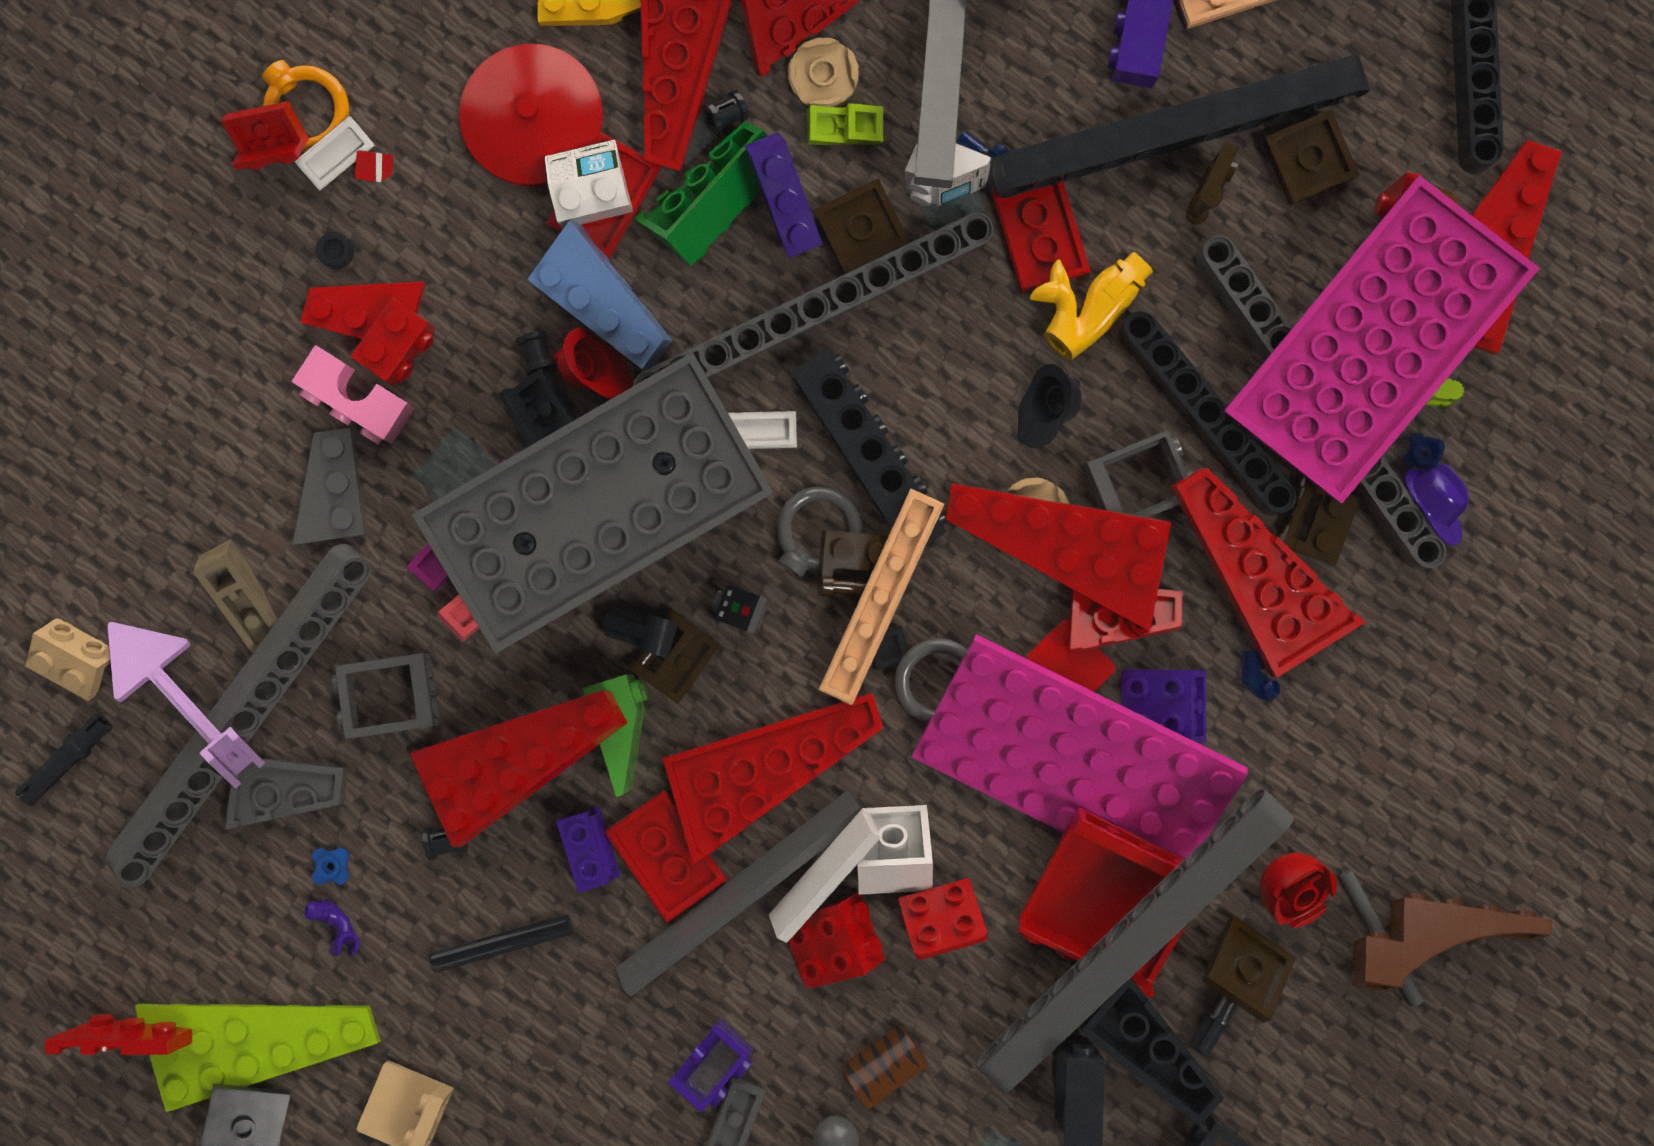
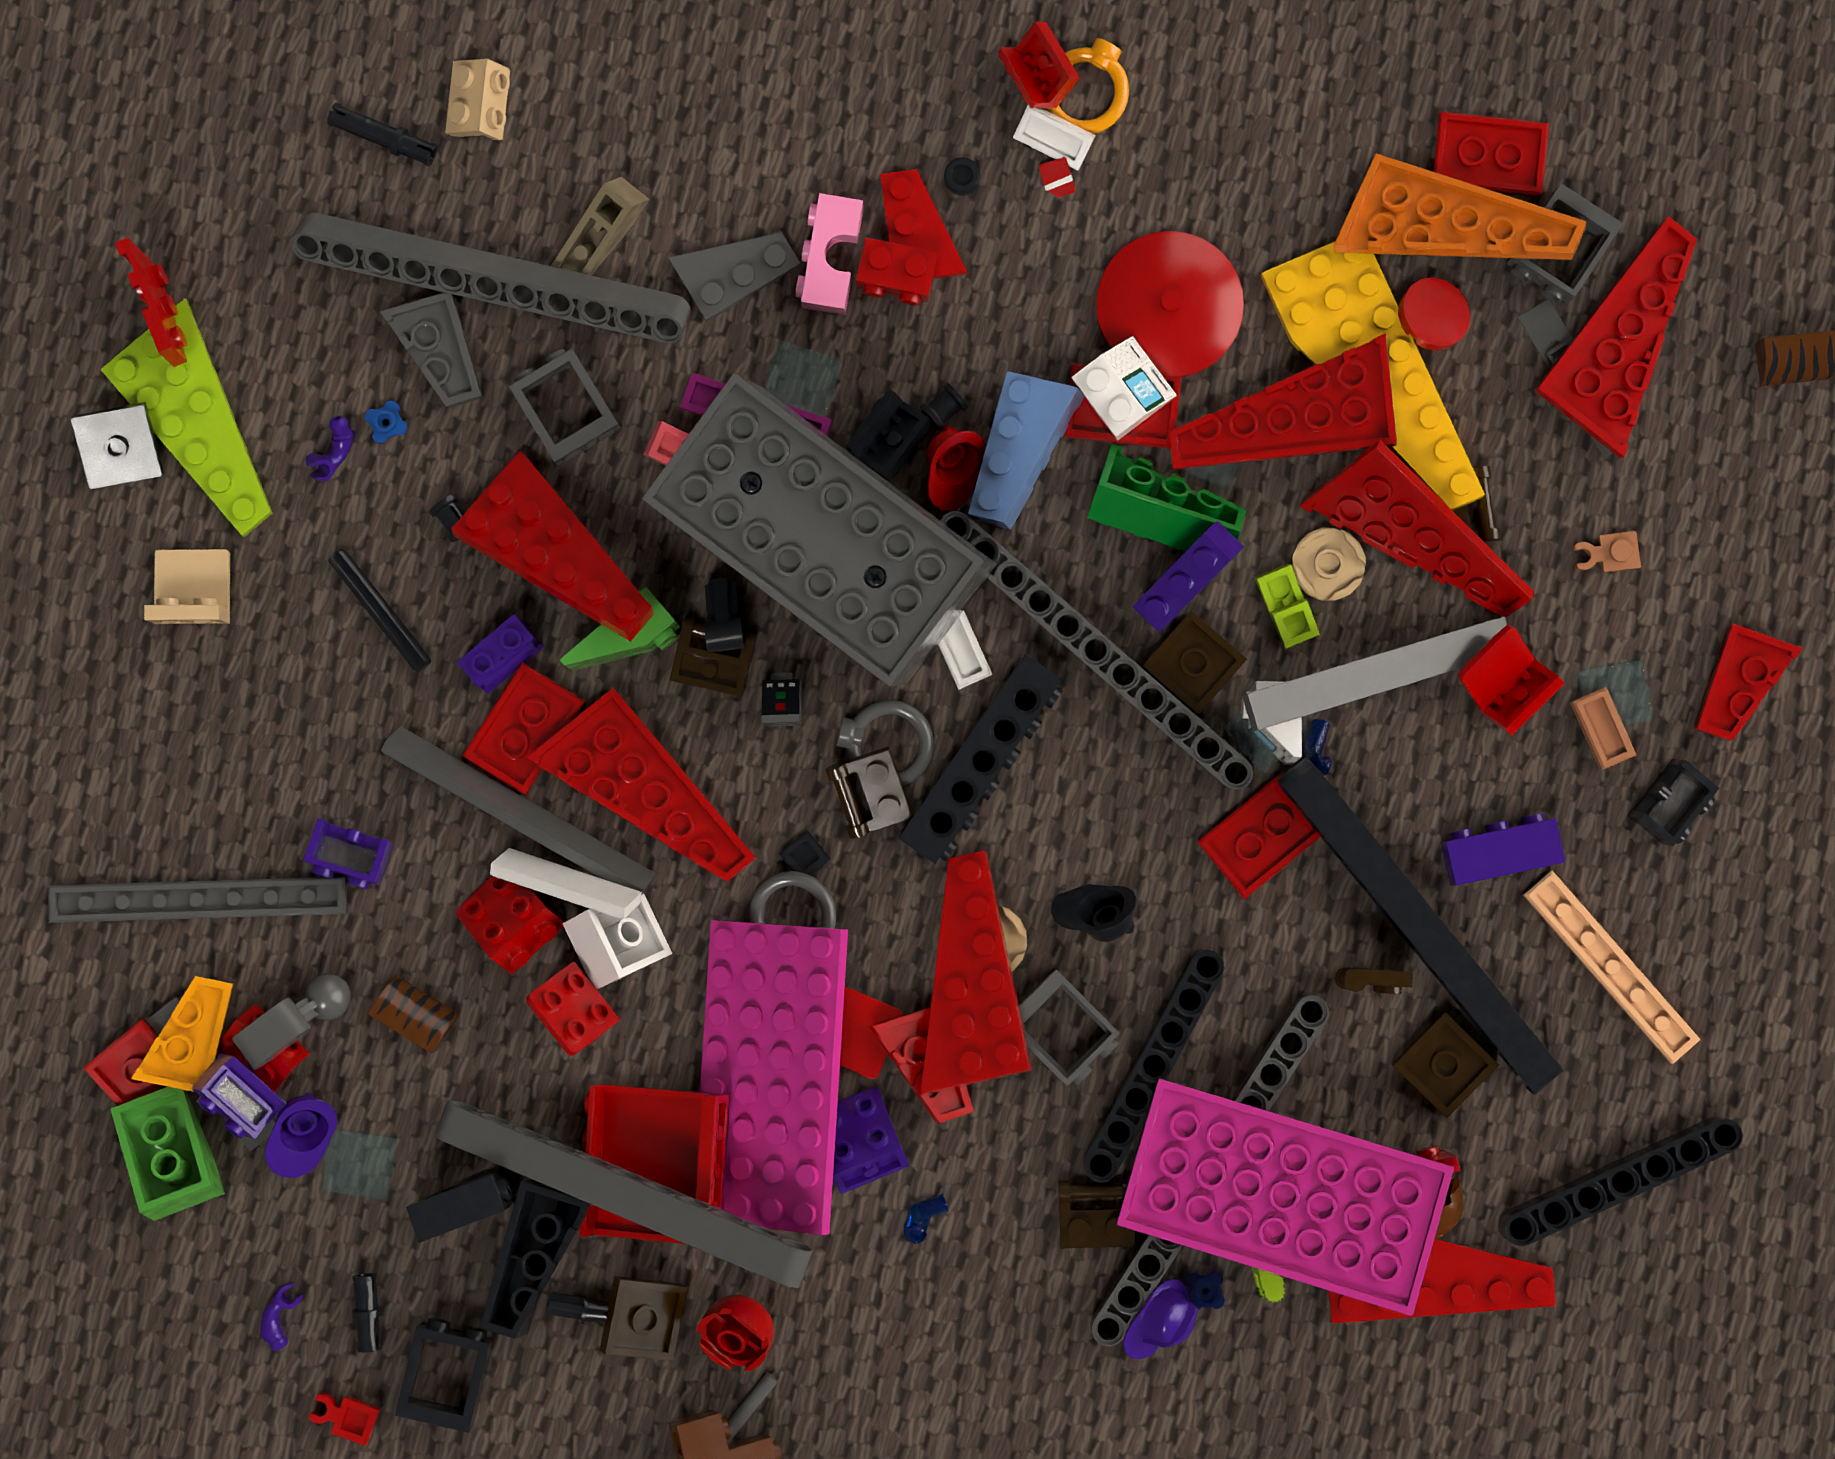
camera: 70 degrees right, 0 degrees up
lavender piece [108,622,265,789] -> none
black bush [702,90,749,135] -> none
light nougat tile [819,489,945,705] -> none
yellow piece [1030,252,1153,361] -> none
red wing [1171,468,1366,678] -> none

